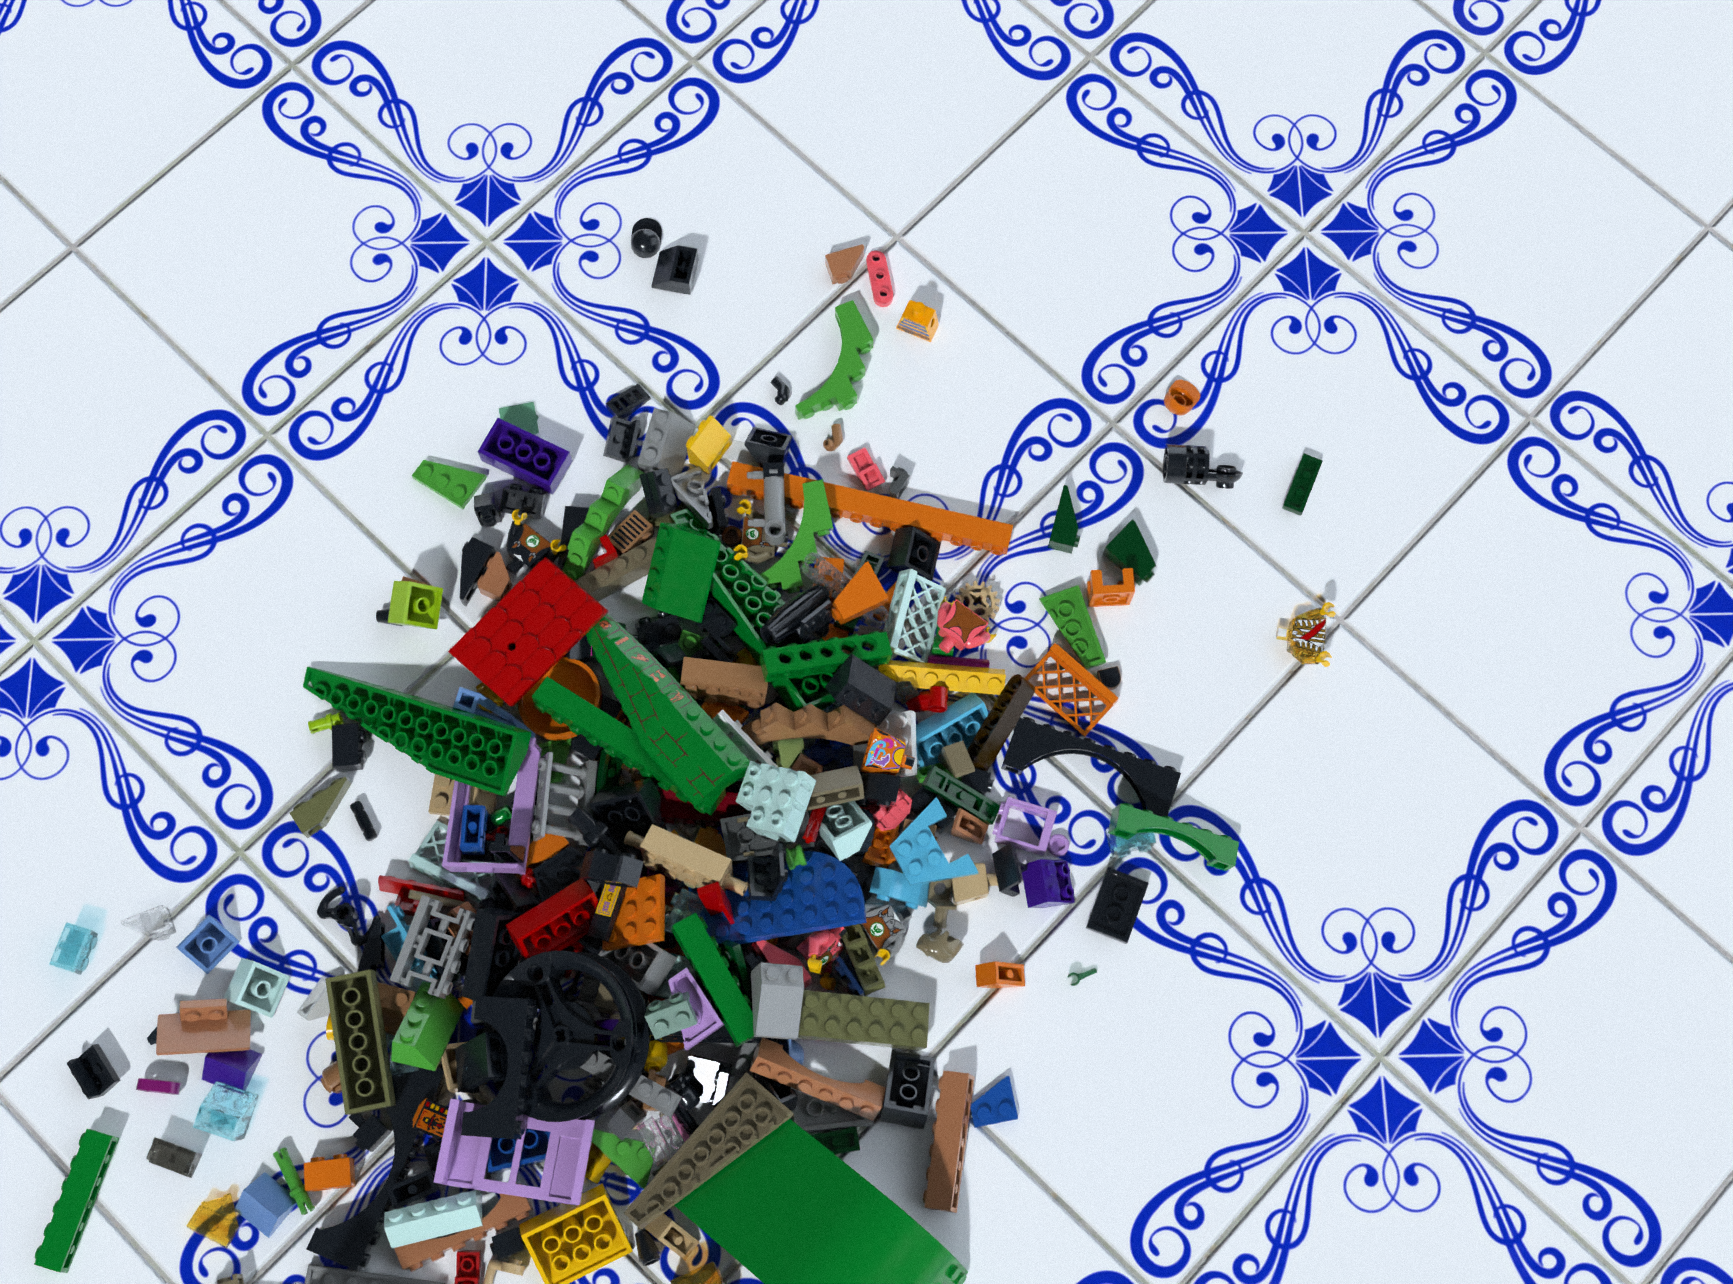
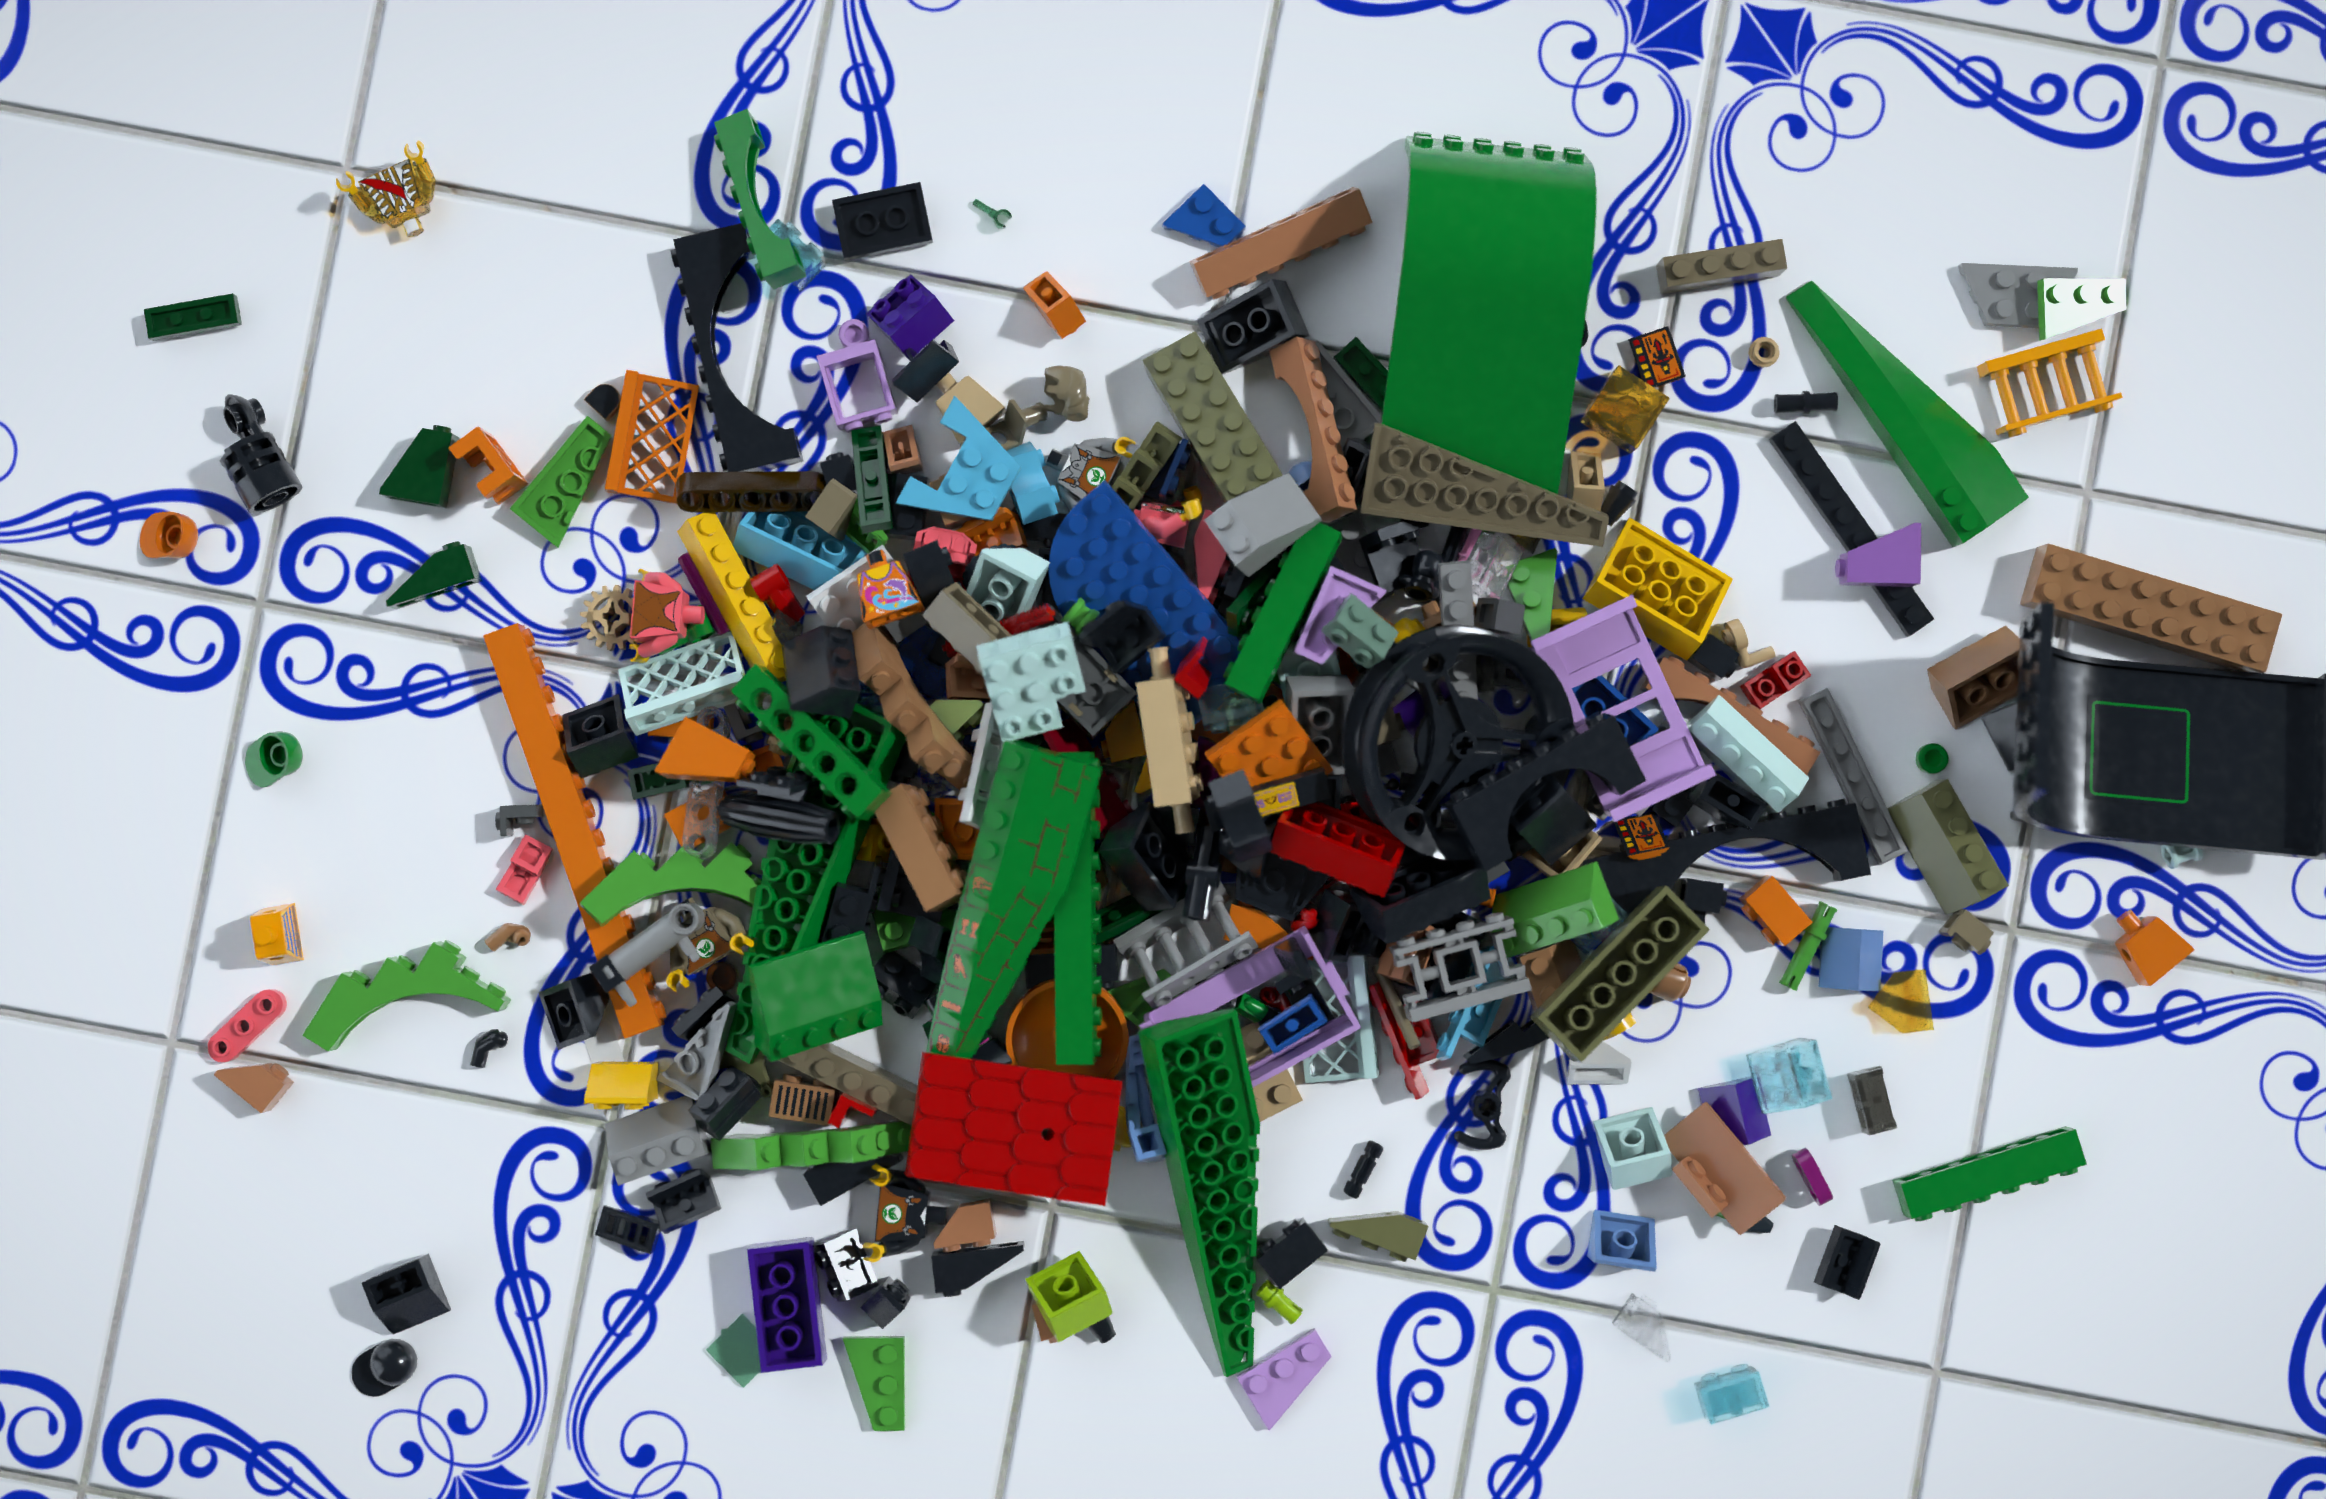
camera: 125 degrees left, 15 degrees up
none -> green cap [245,731,303,787]
none -> lavender wing [1237,1328,1332,1431]

